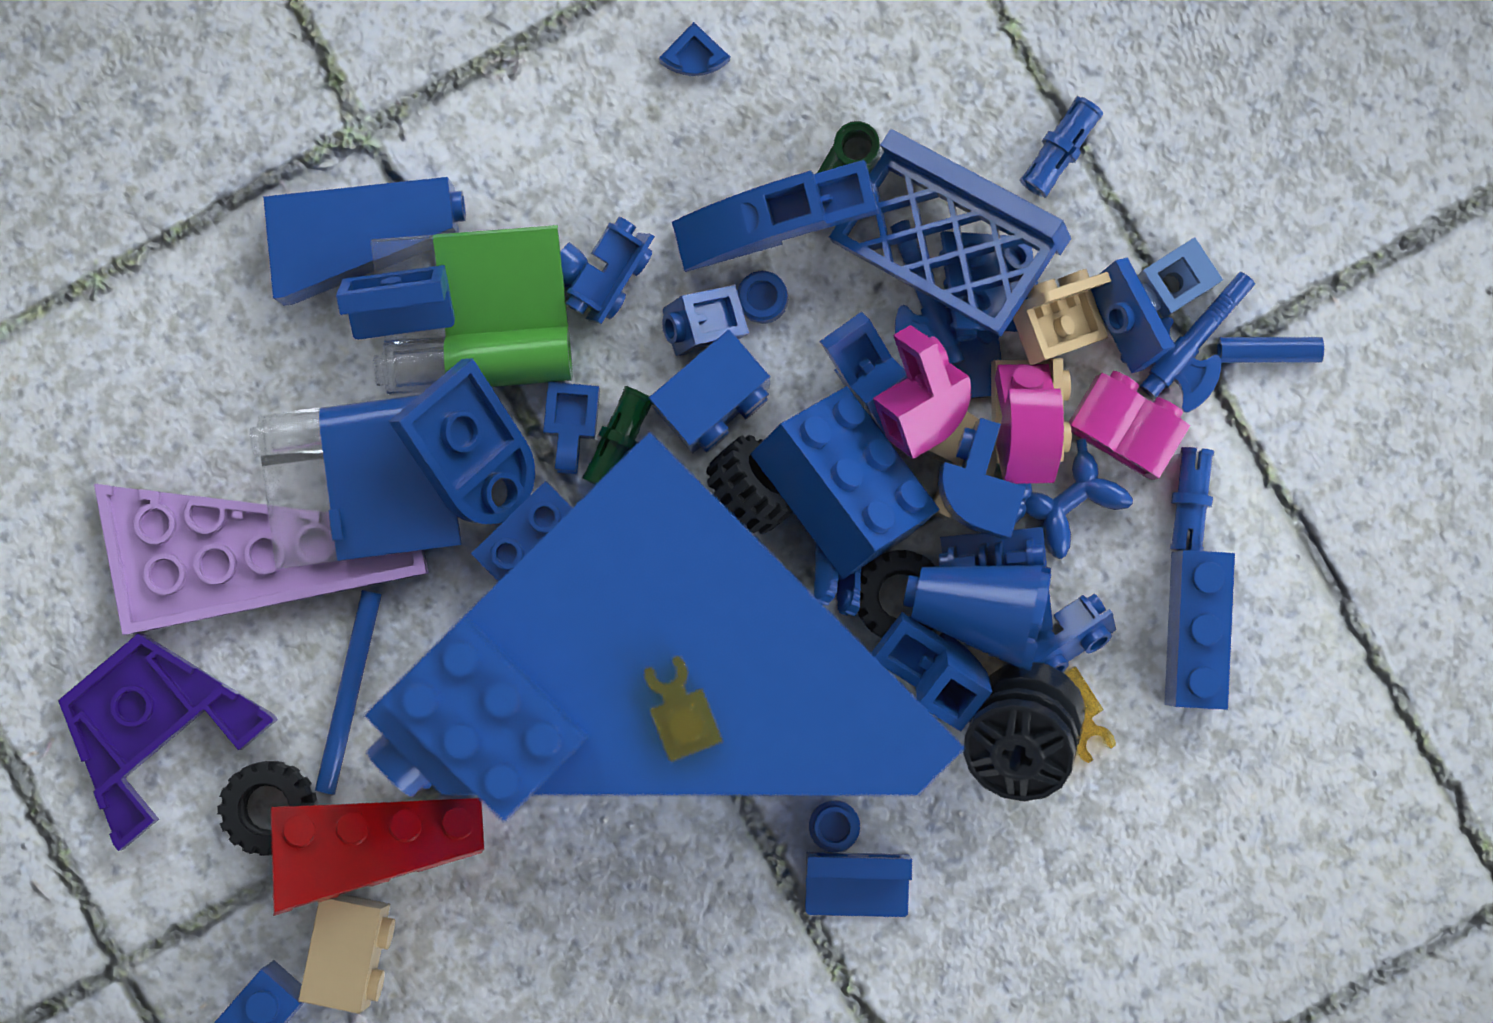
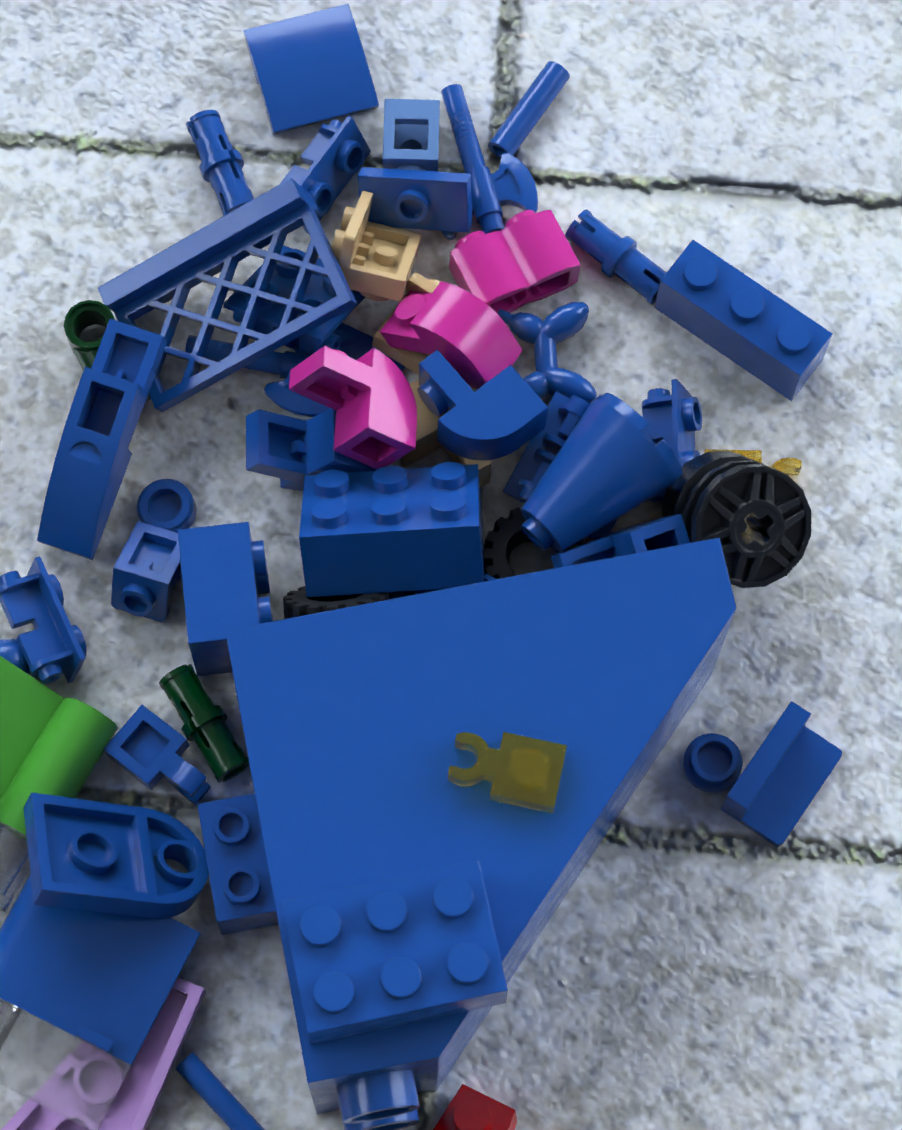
camera: 60 degrees left, 15 degrees down
none -> blue slope [243,4,379,135]
none -> blue hinge [280,116,371,234]

